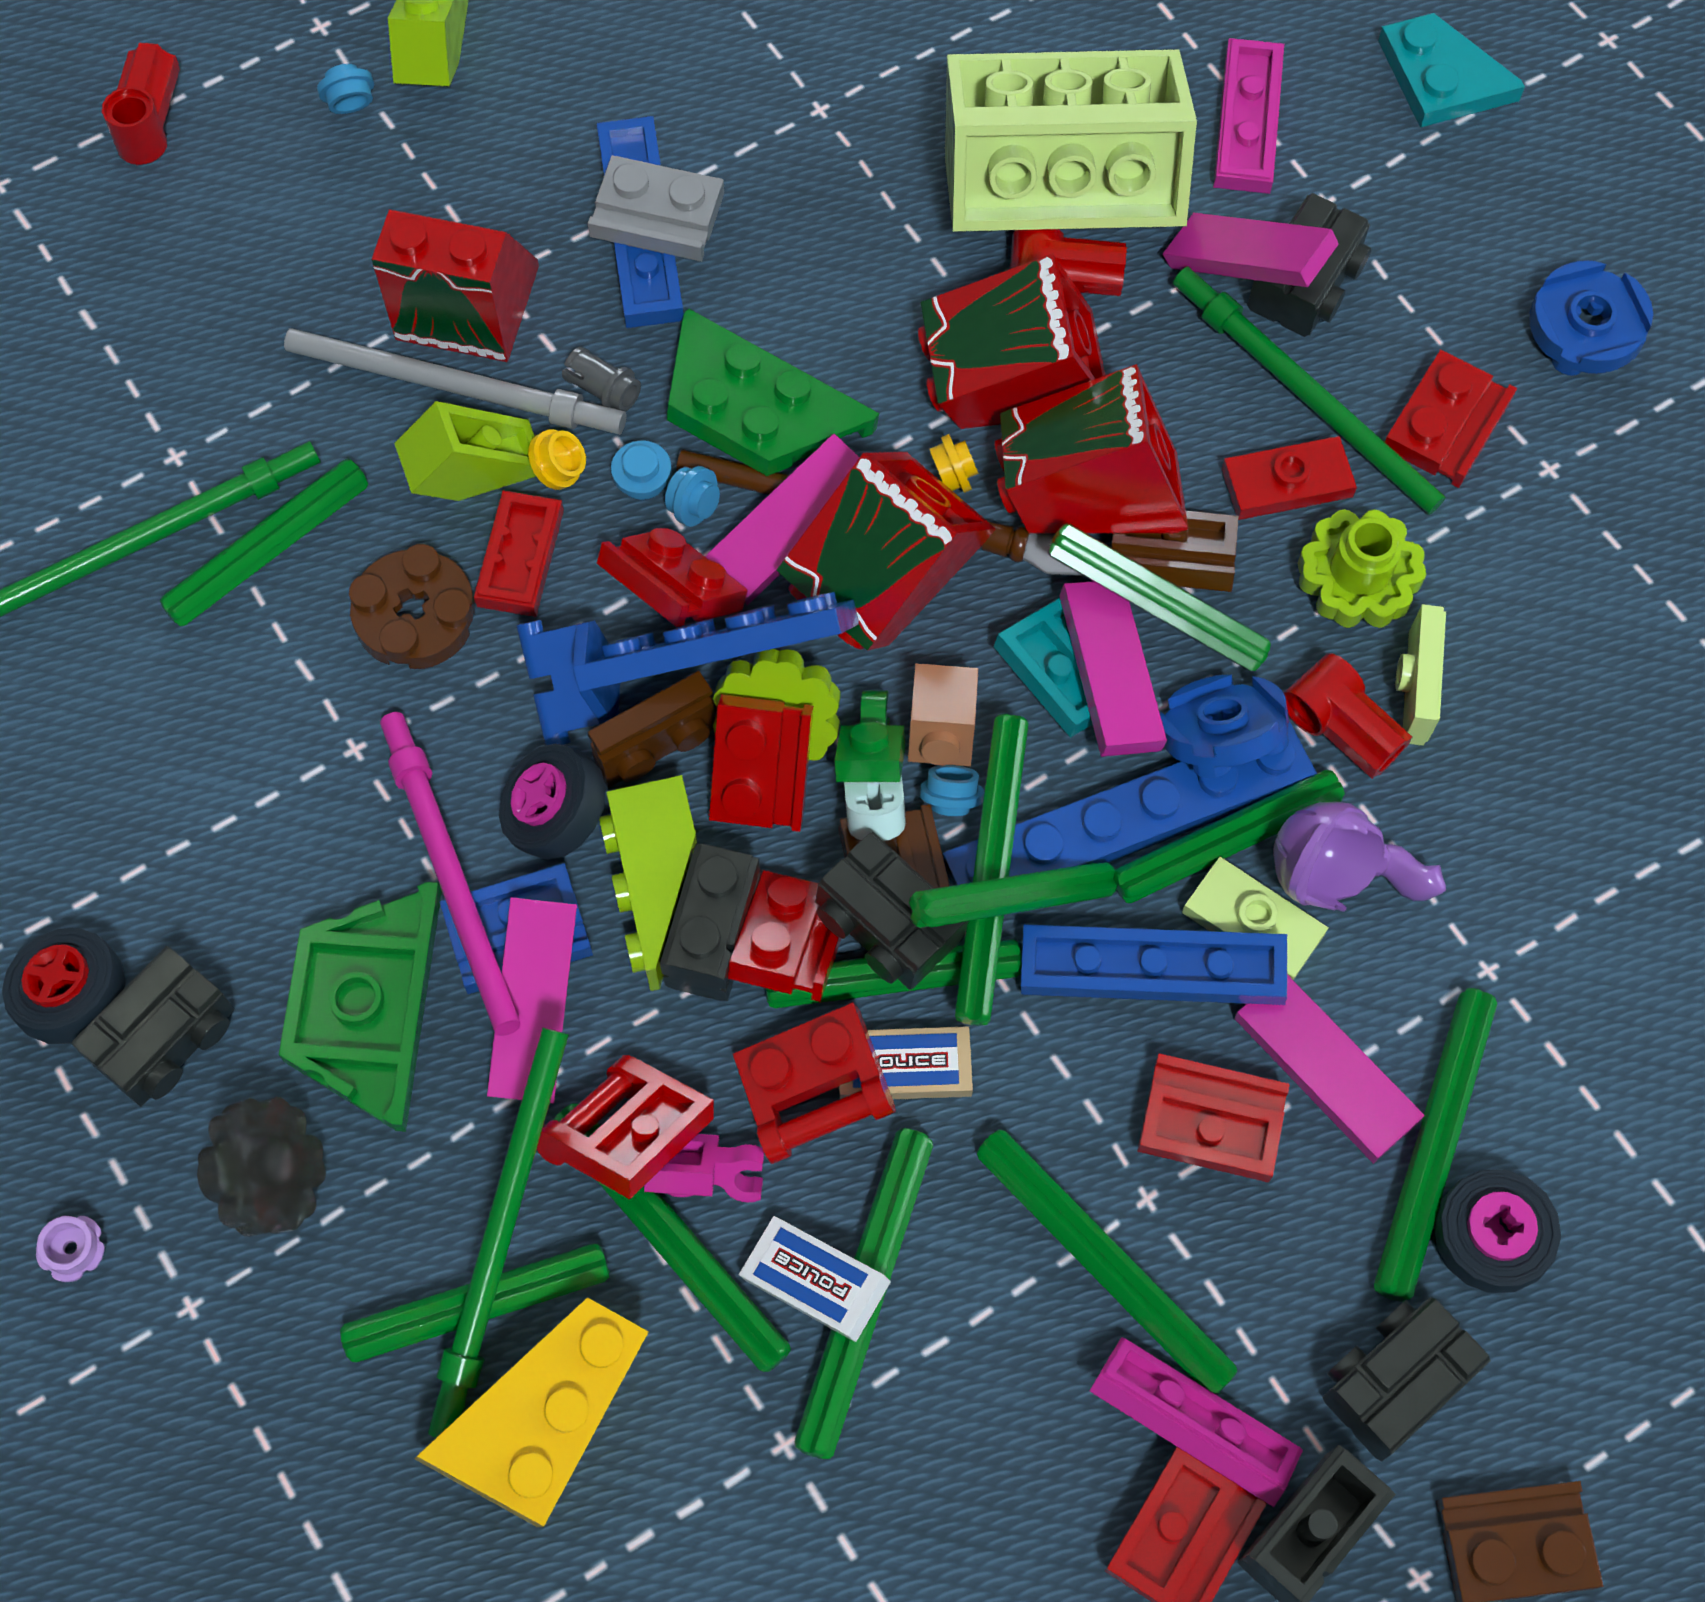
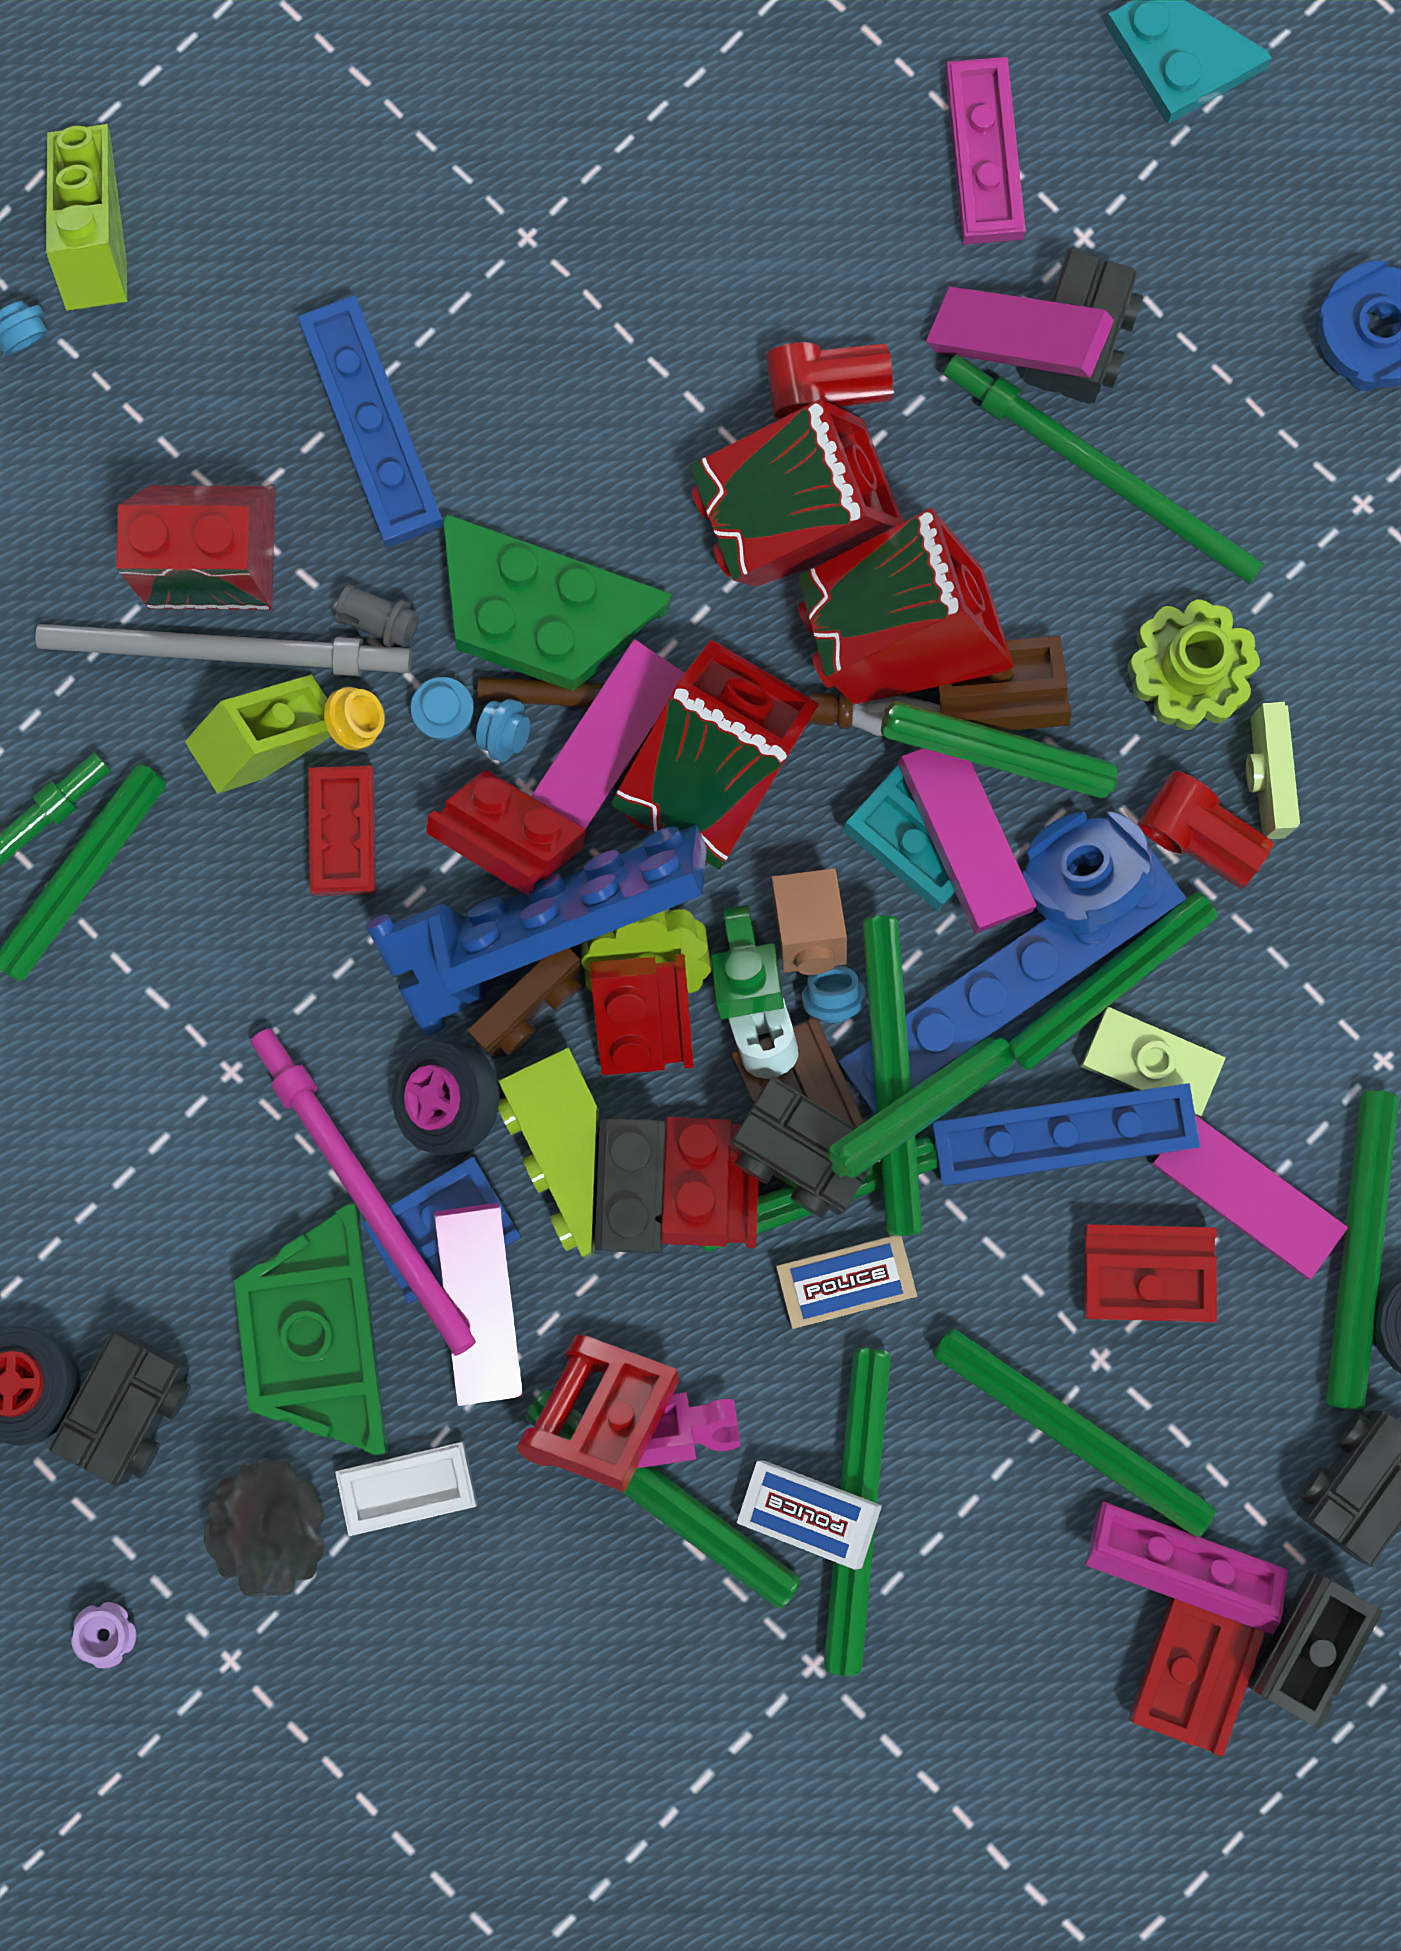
camera: 10 degrees left, 15 degrees up
green axle [340,1243,609,1363] -> none
reddish brown plate [349,544,476,669] -> none
yellow wedge [414,1297,649,1527] -> none
green bar [428,1027,569,1438] -> none
light grey plate [588,155,724,262] -> none
red plate [733,1003,896,1164] -> none
yellow plate [929,434,979,493] -> none
yellowish green brick [945,49,1197,232] -> none
red plate [1222,436,1357,520] -> none
medium lavender piece [1273,801,1446,912] -> none
red plate [1385,349,1517,488] -> none
none -> white tile [335,1441,478,1536]

